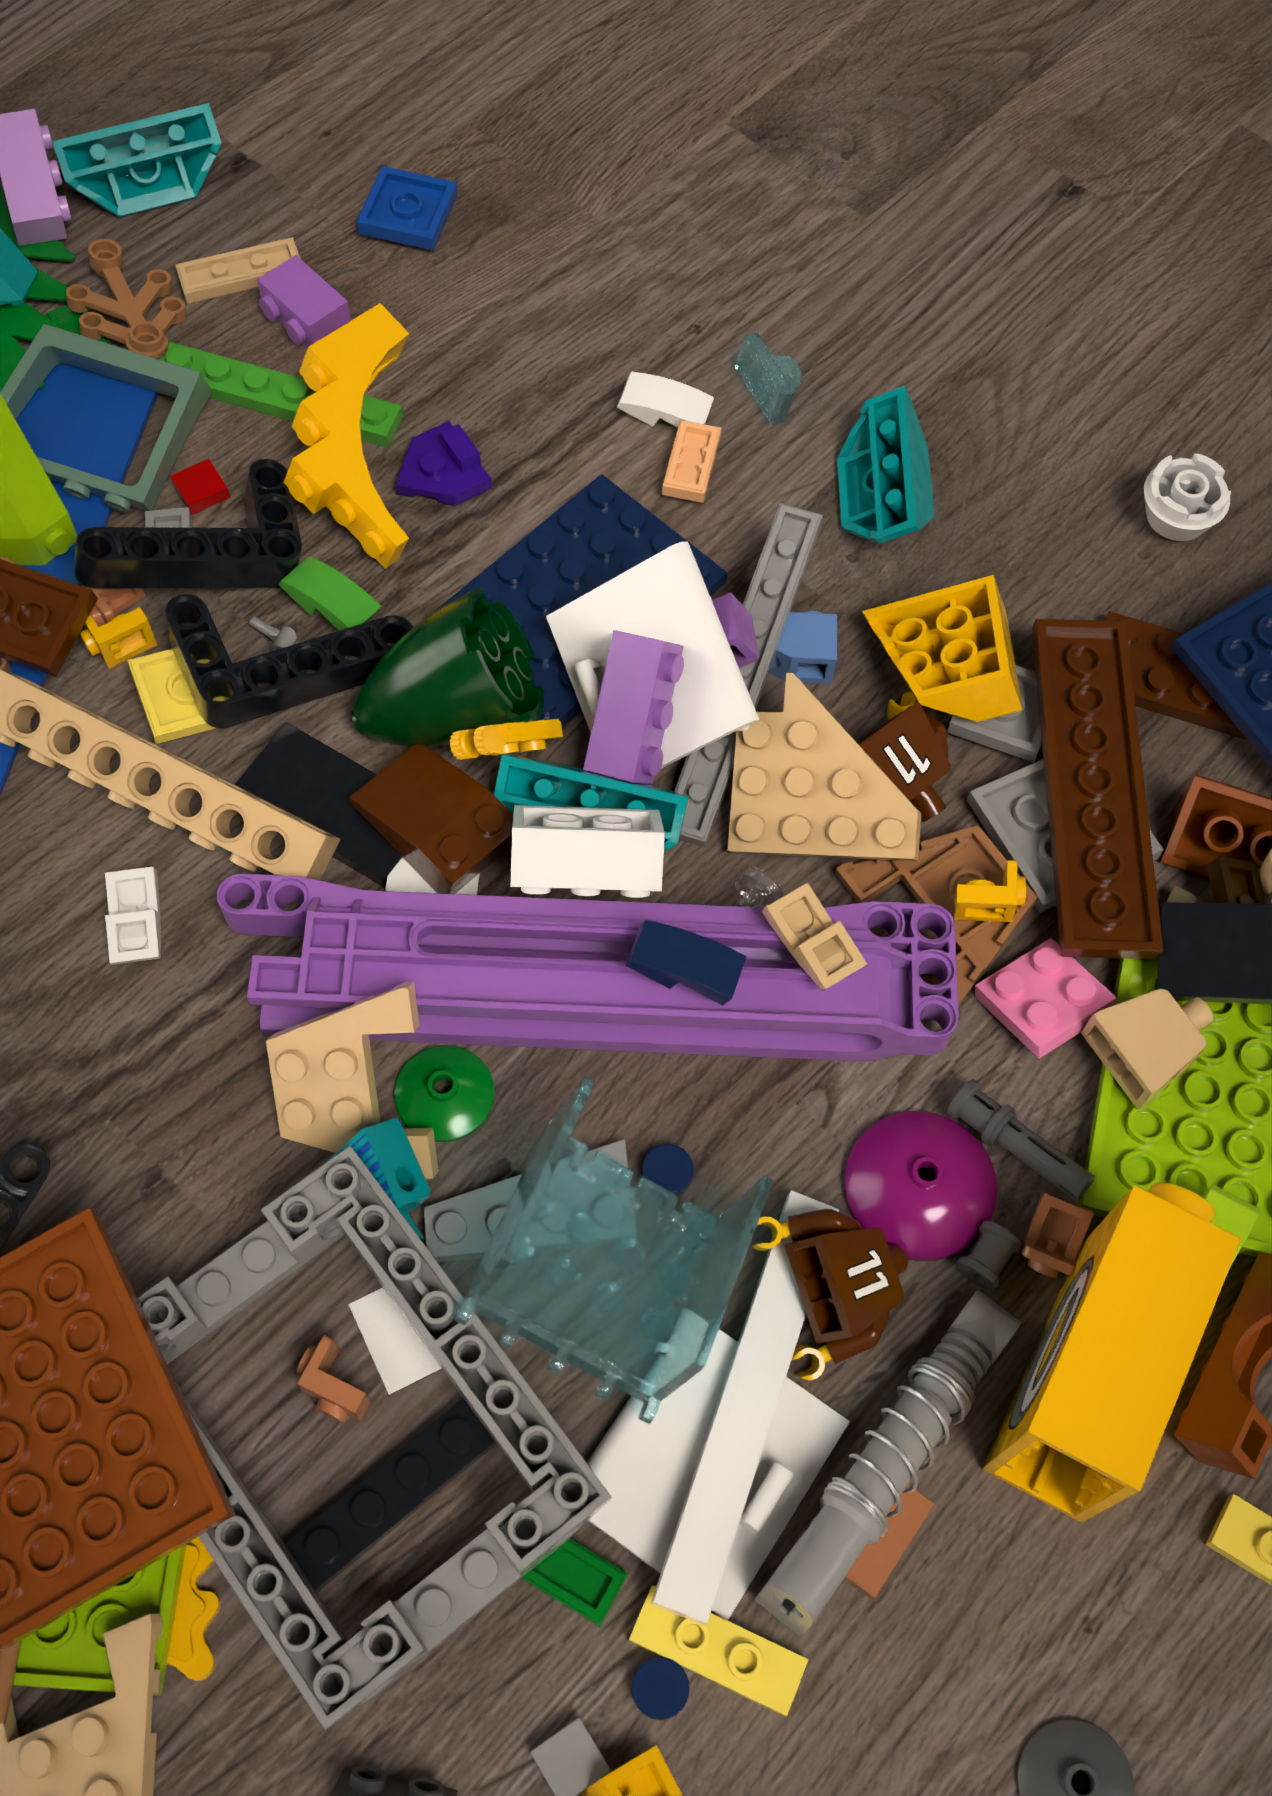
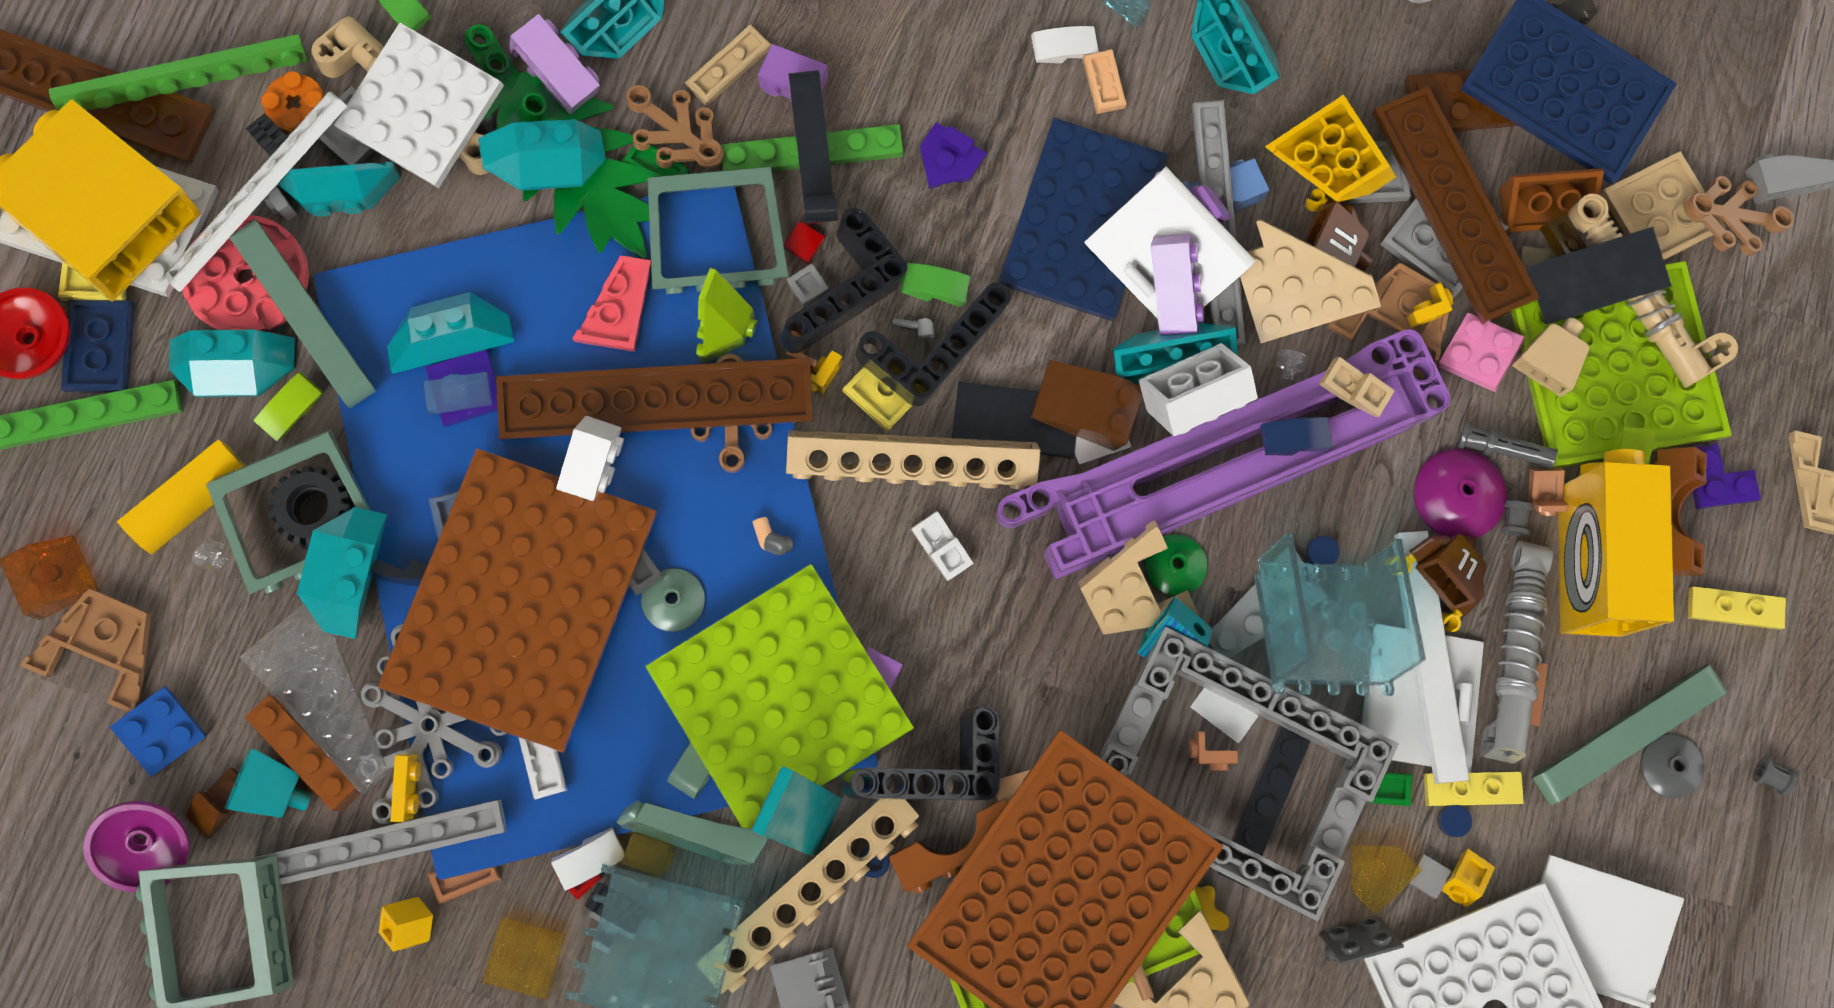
camera: 30 degrees left, 15 degrees up
yellow arch [283,303,409,569] -> none
dark green cylinder [352,588,544,746] -> none
yellow hinge [449,719,563,760] -> none
none -> black beam [788,70,838,224]
none -> clear yellow plate [1351,845,1422,915]
none -> sand green beam [1531,664,1728,805]

